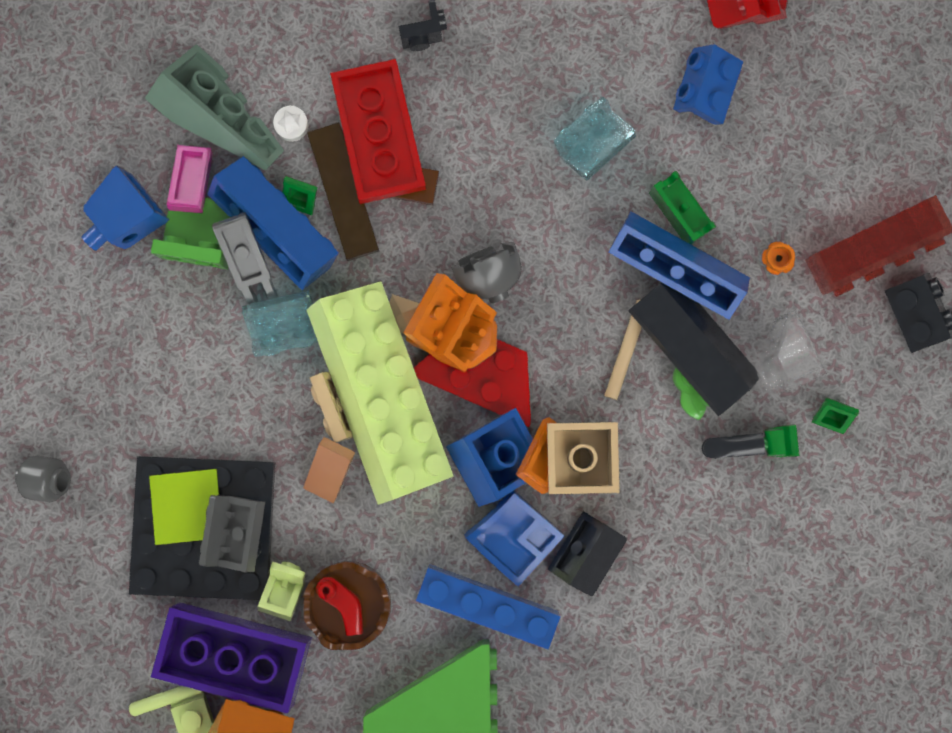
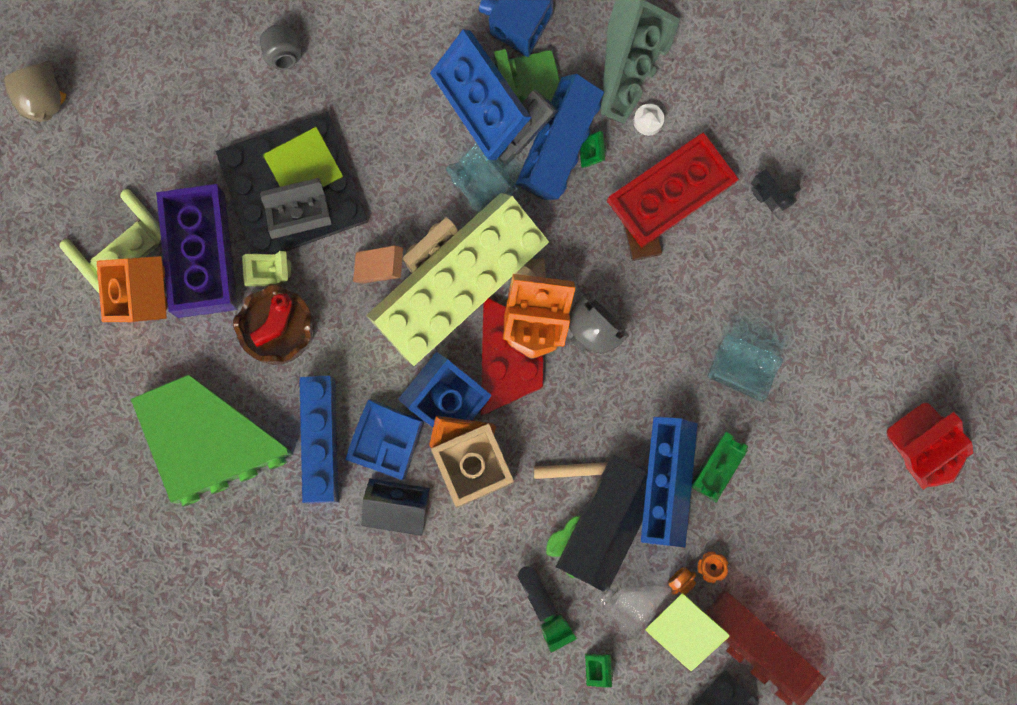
camera: 65 degrees right, 5 degrees down
dark pink tile [167,145,213,213] -> none
dark brown tile [307,122,380,261] -> none
blue bracket [673,44,743,125] -> none
none -> blue plate [430,29,532,160]
none -> piece [645,593,730,671]
none -> orange plate [667,566,696,595]

